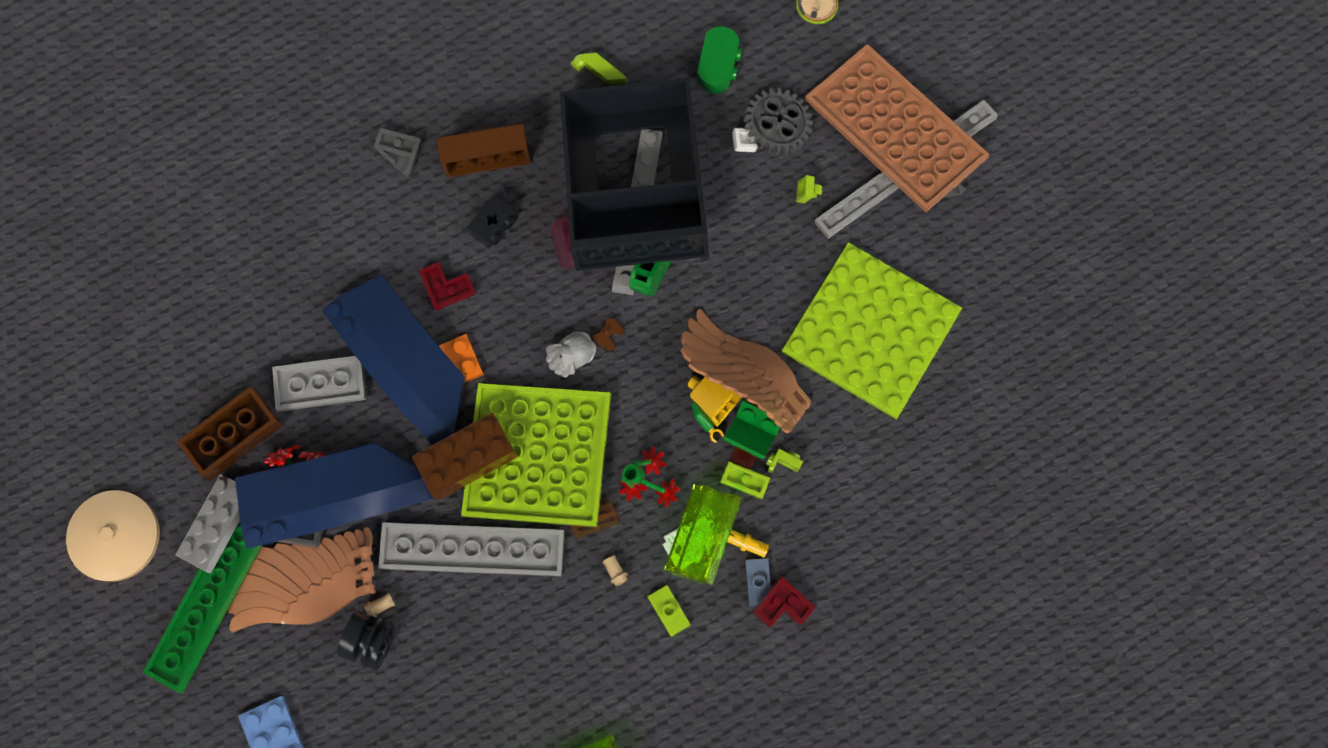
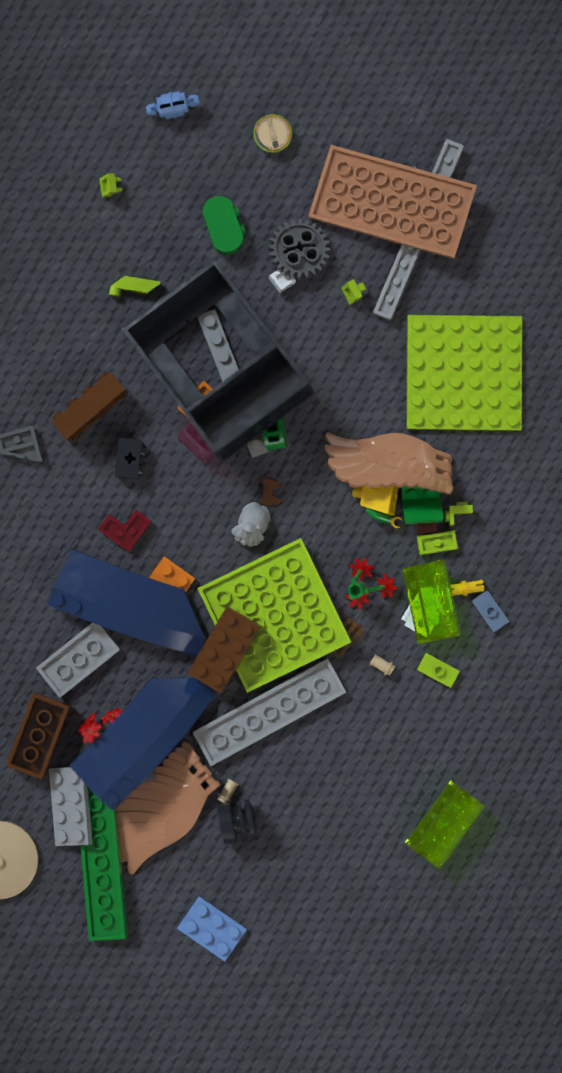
camera: 35 degrees left, 10 degrees up
dark red plate [752,576,816,627] -> none

